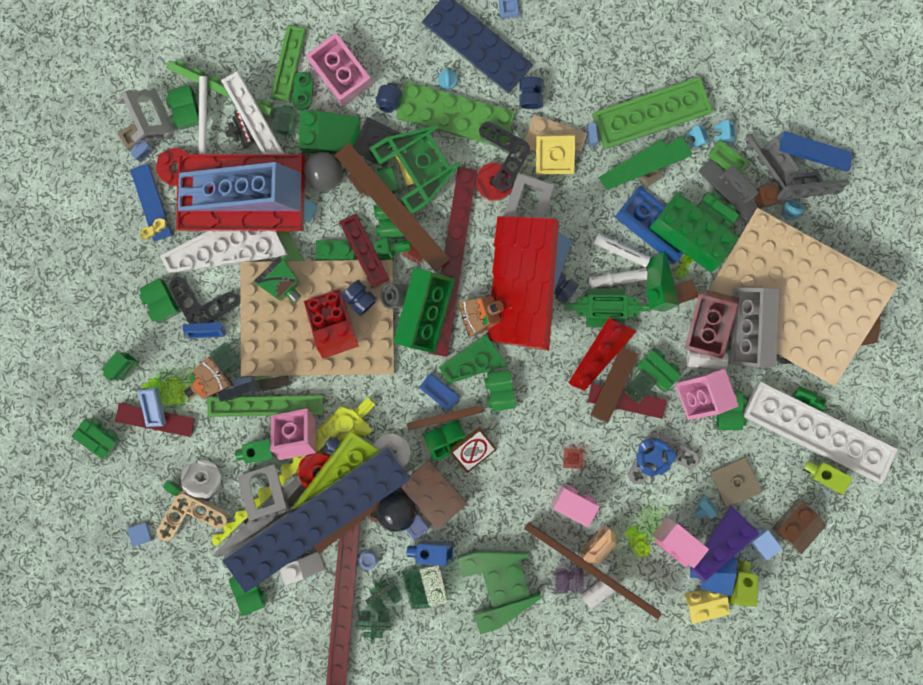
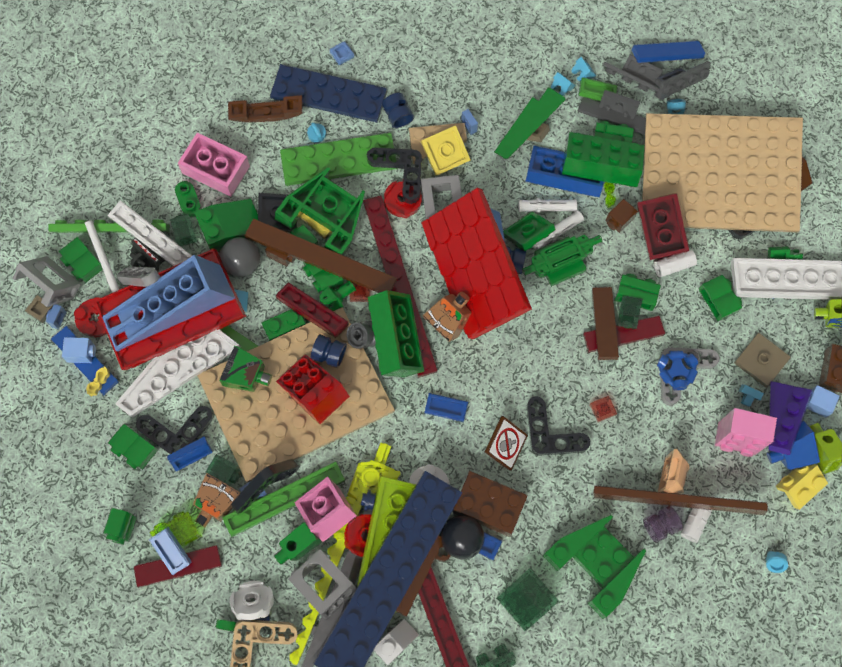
camera: 30 degrees left, 15 degrees down
green brick [72,417,121,460] -> none
bright green tile [270,25,307,102] -> none
medium blue plate [358,550,378,570] -> none
clear green hips [365,579,403,615] -> none
dark blue head [375,83,402,113] -> none
reddish brown tile [407,405,484,431] -> none
blue torso [407,541,453,566] -> none
green brick [424,421,466,460] -> none
green wing [438,334,507,383] -> none
green brick [484,370,516,412] -> none
bright pink brick [550,484,600,528] -> none
red wing [568,318,637,391] -> none
bright green plate [592,77,713,150] -> none
clear neon green hips [625,525,651,558] -> none
green slope [646,252,679,312] -> none
bright pink brick [675,369,738,420] -> none
light grey slope [730,287,780,368] -> none
reddish brown brick [754,182,782,209] -> none
none -> light blue brick [62,338,96,363]
none -> light grey beam [116,266,160,287]
none -> reddish brown slope [228,95,303,122]
none -> green plate [503,211,556,251]
none -> black beam [527,396,591,456]
none -> medium azure tile [766,551,788,573]

